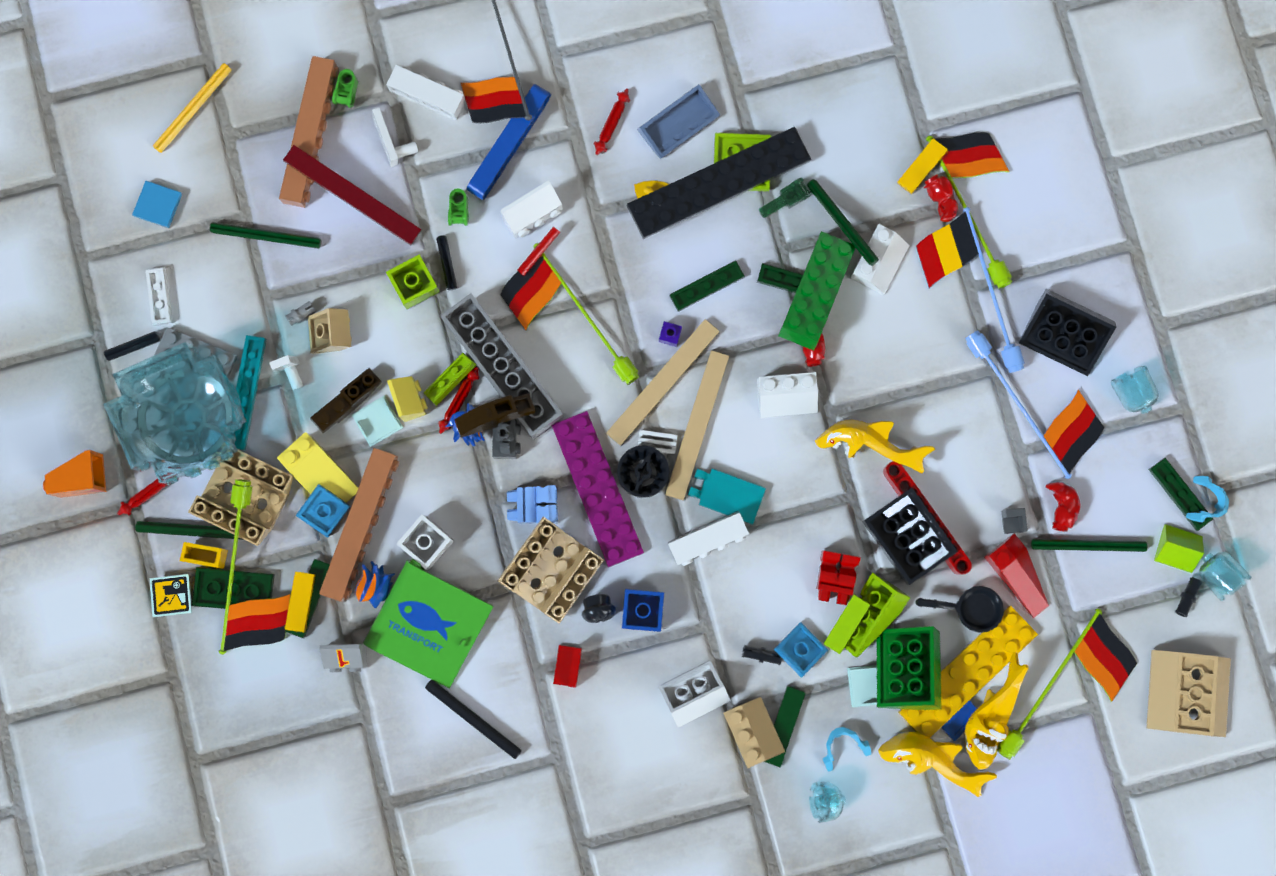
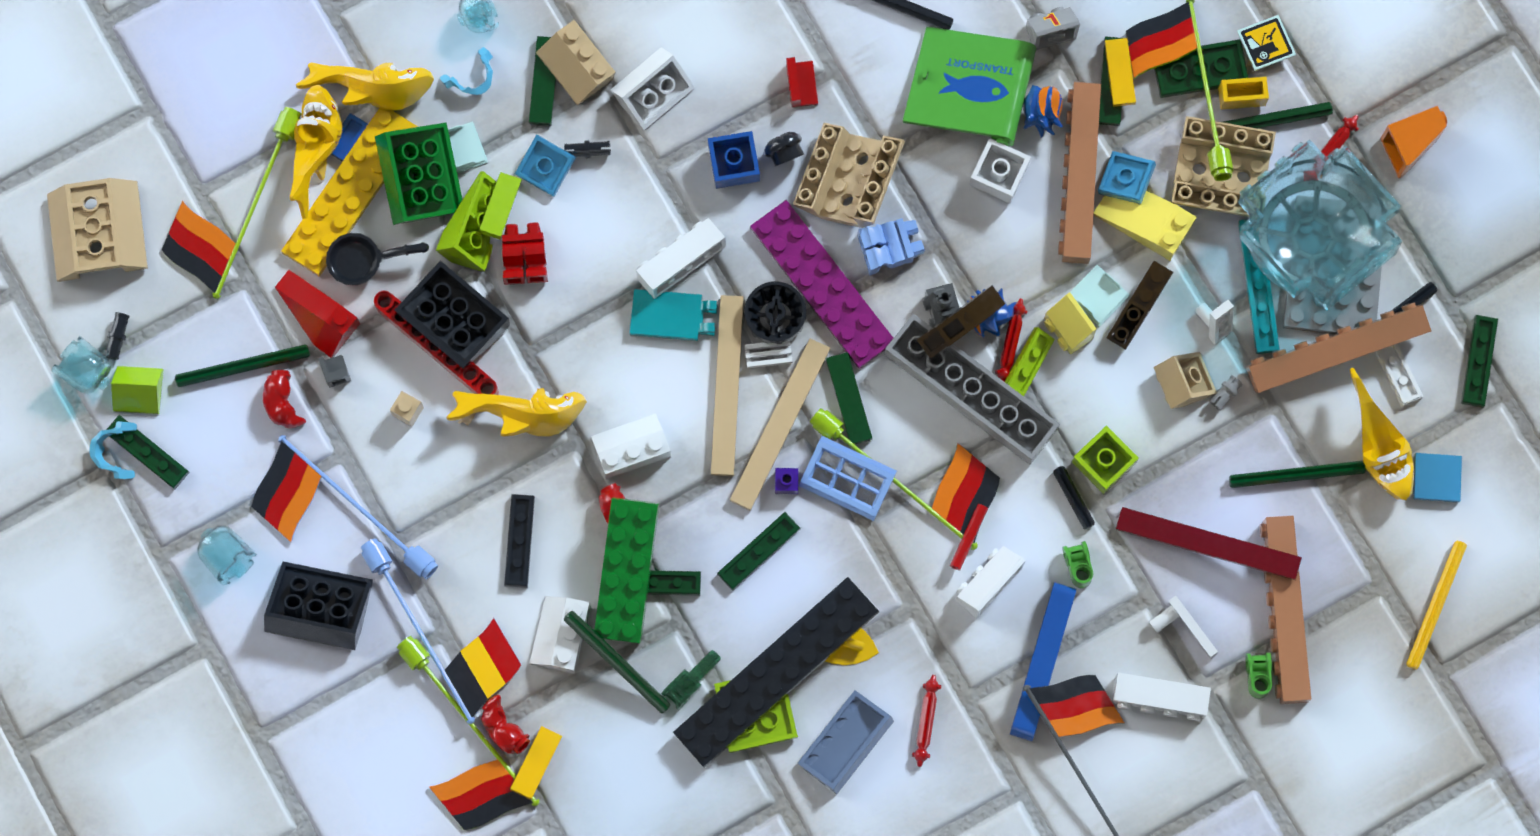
camera: 165 degrees right, 5 degrees down
none -> tan brick [390,391,424,427]
none -> black tile [504,494,535,588]
none -> light blue piece [799,436,897,521]
none -> dark green tile [826,352,873,444]
none -> nougat brick [1246,302,1432,393]
none -> yellow piece [1350,368,1414,500]
none -> dark green tile [1461,315,1498,408]

